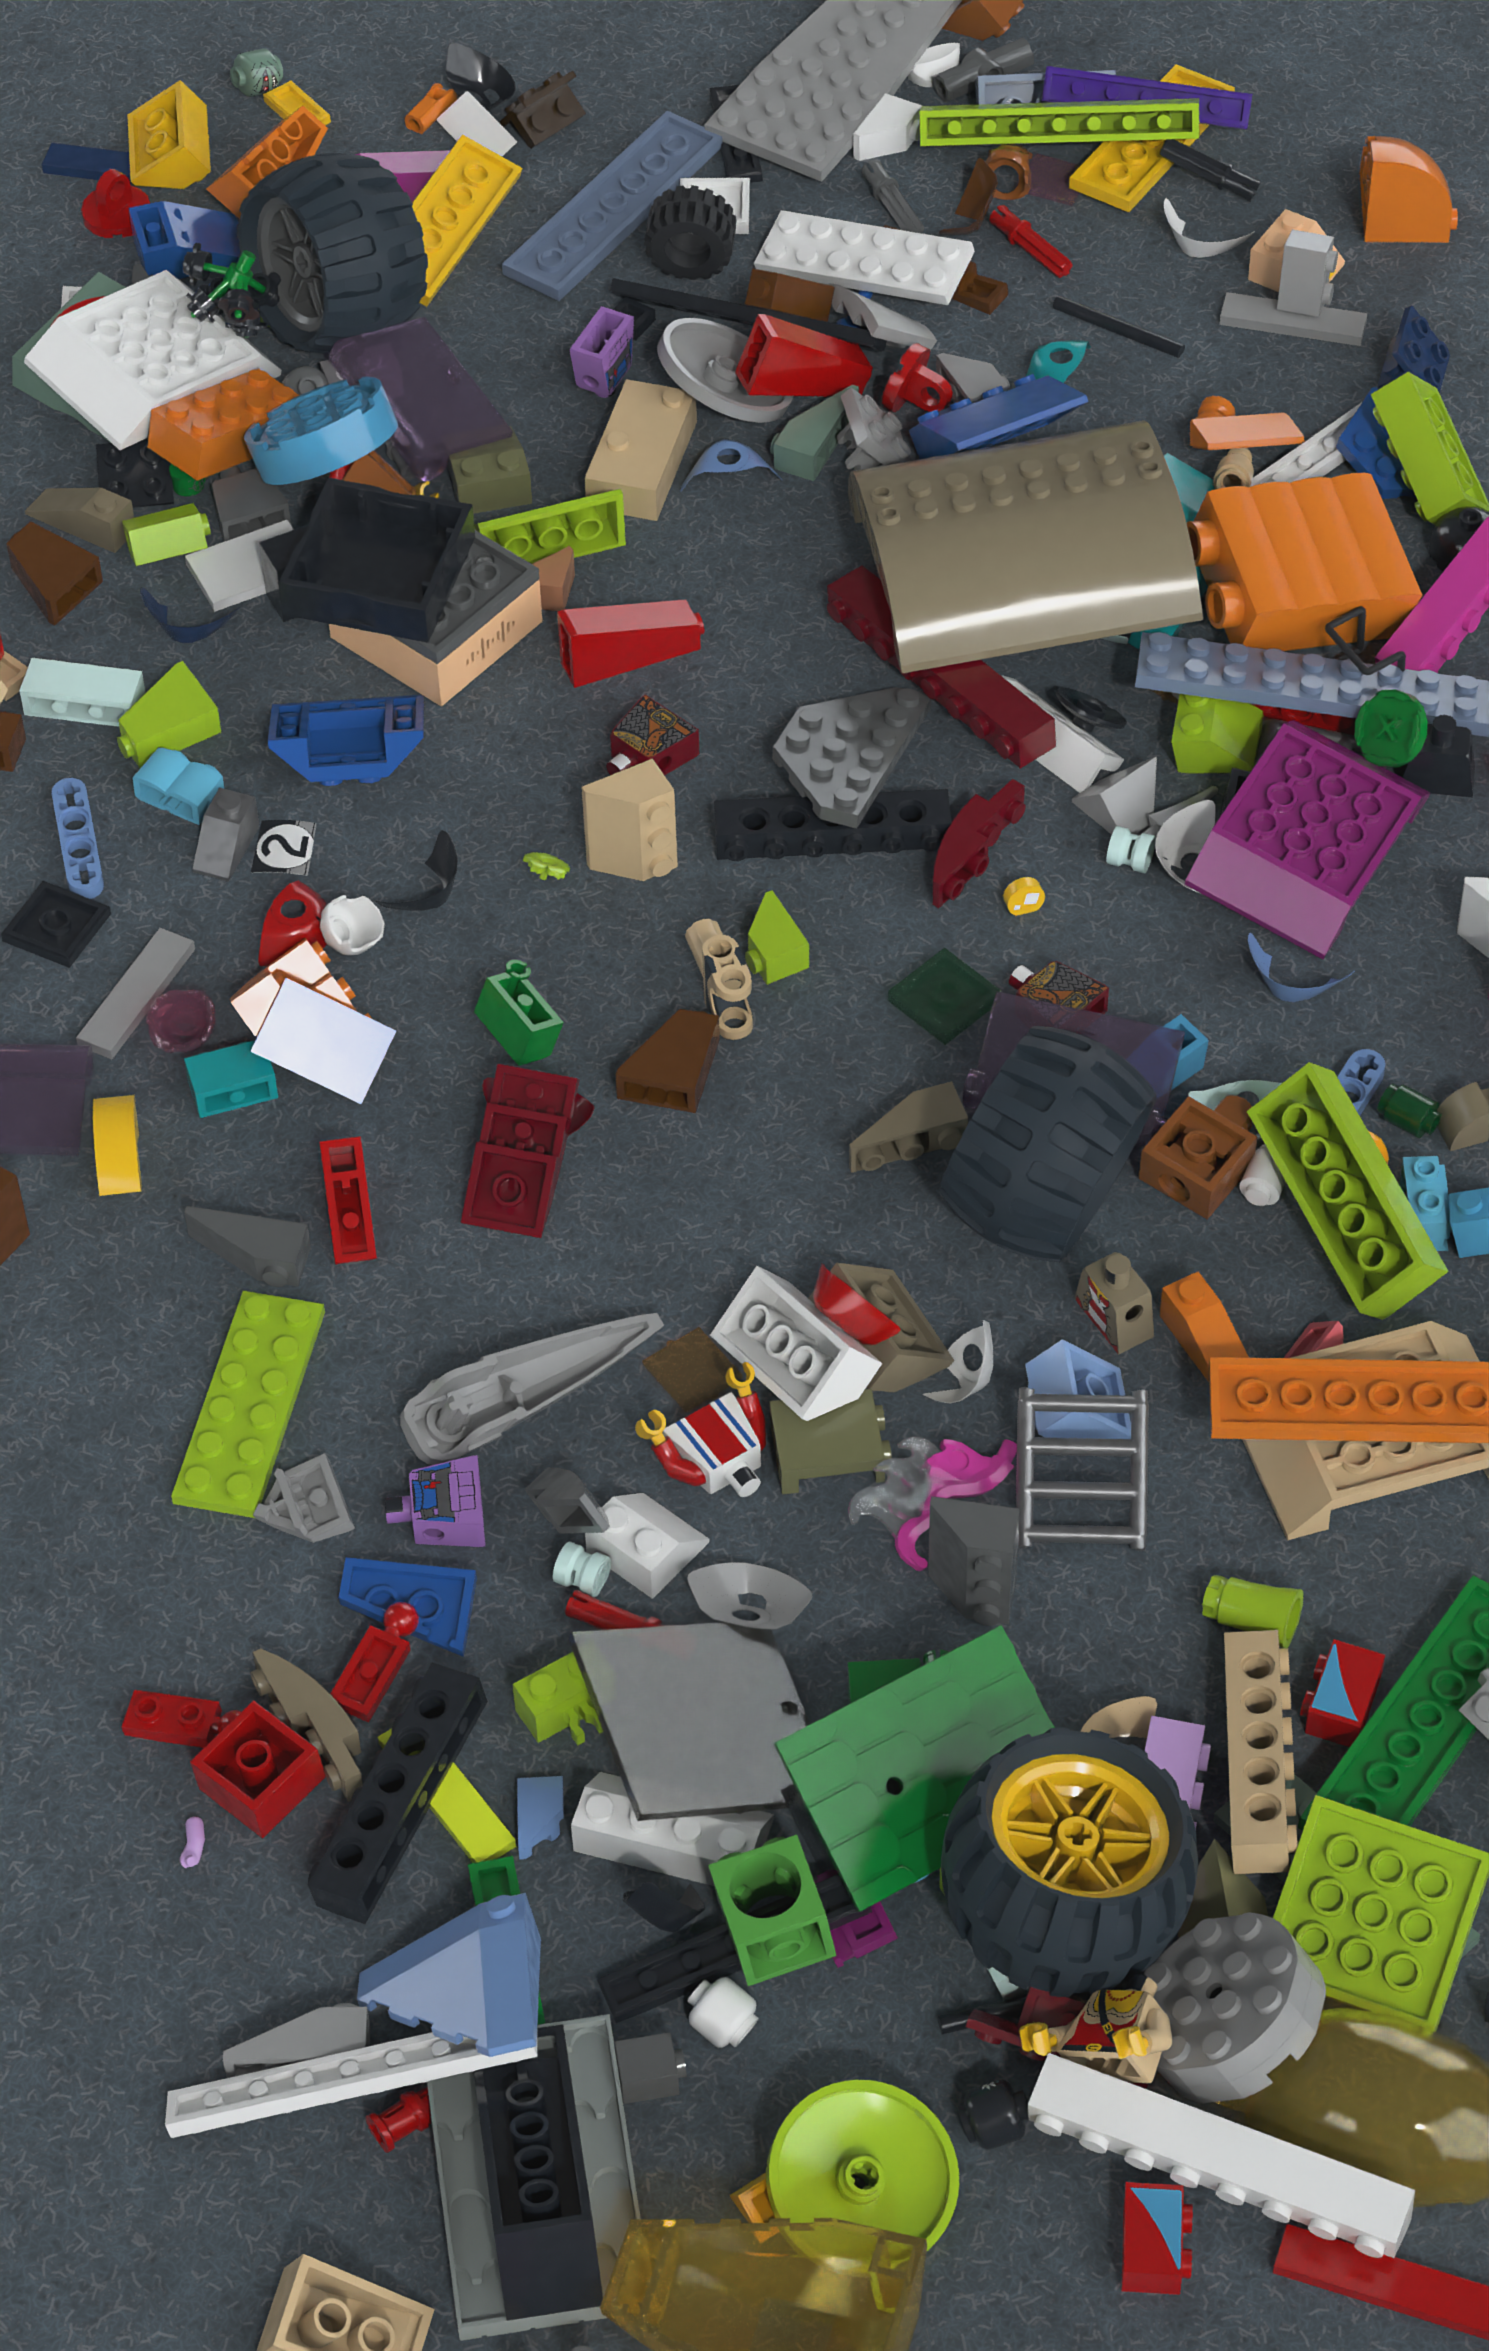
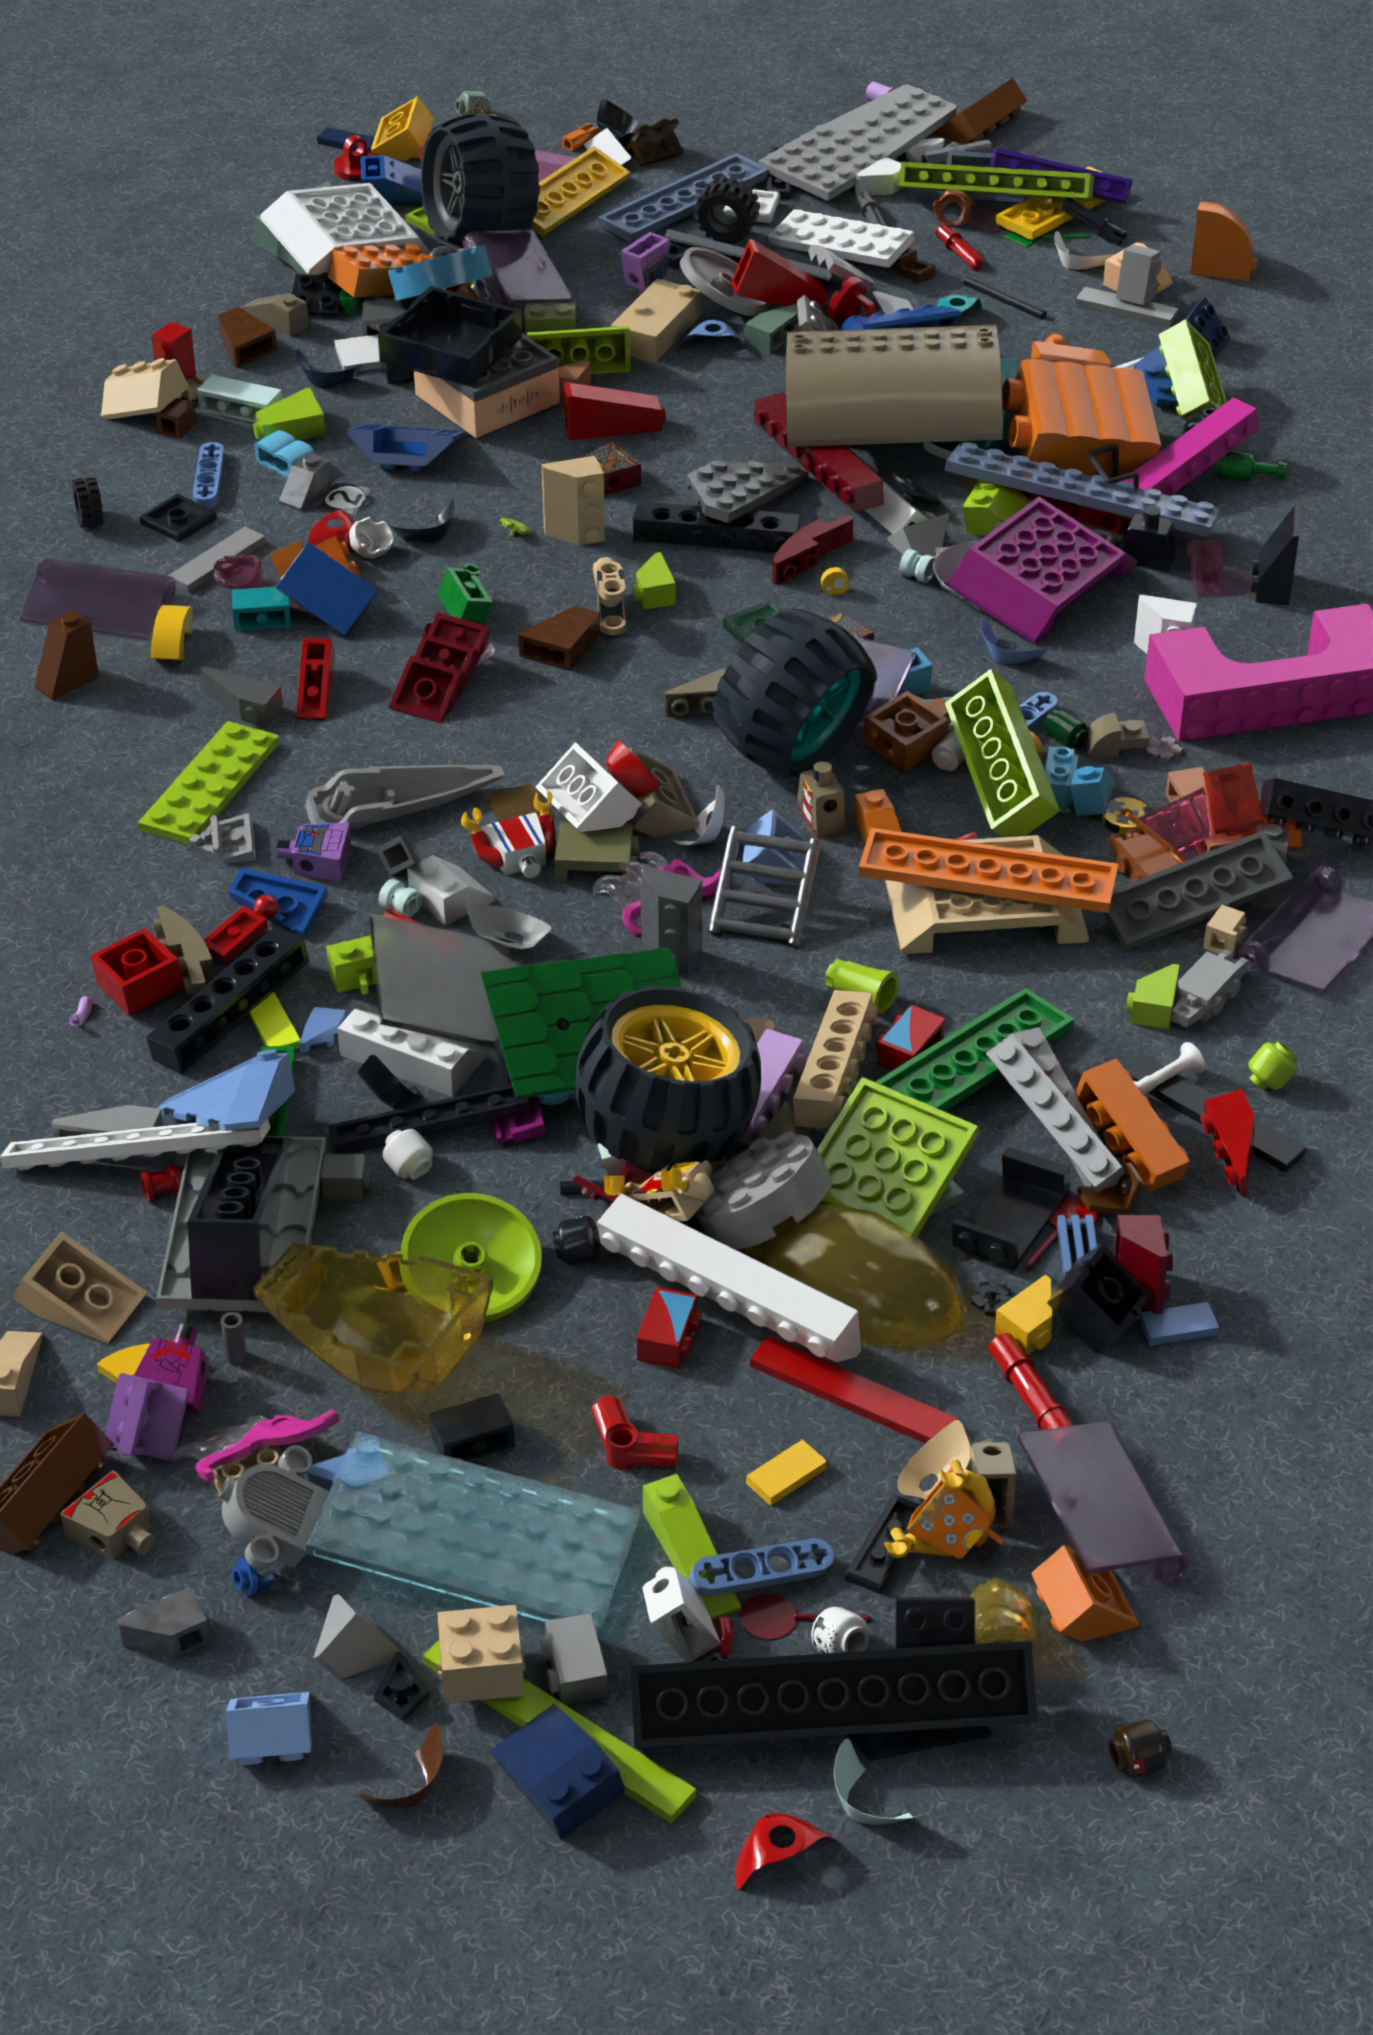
camera: 10 degrees right, 10 degrees down
red plate [121,1690,242,1748] -> none
lime brick [122,503,211,566] -> none
black plant [183,242,281,338] -> none
bright green brick [708,1835,837,1986] -> none
reddish brown slope [745,268,835,322] -> none
reddish brown piece [939,158,998,235] -> none
green tile [1354,689,1428,768] -> none
none -> green piece [1003,231,1090,248]

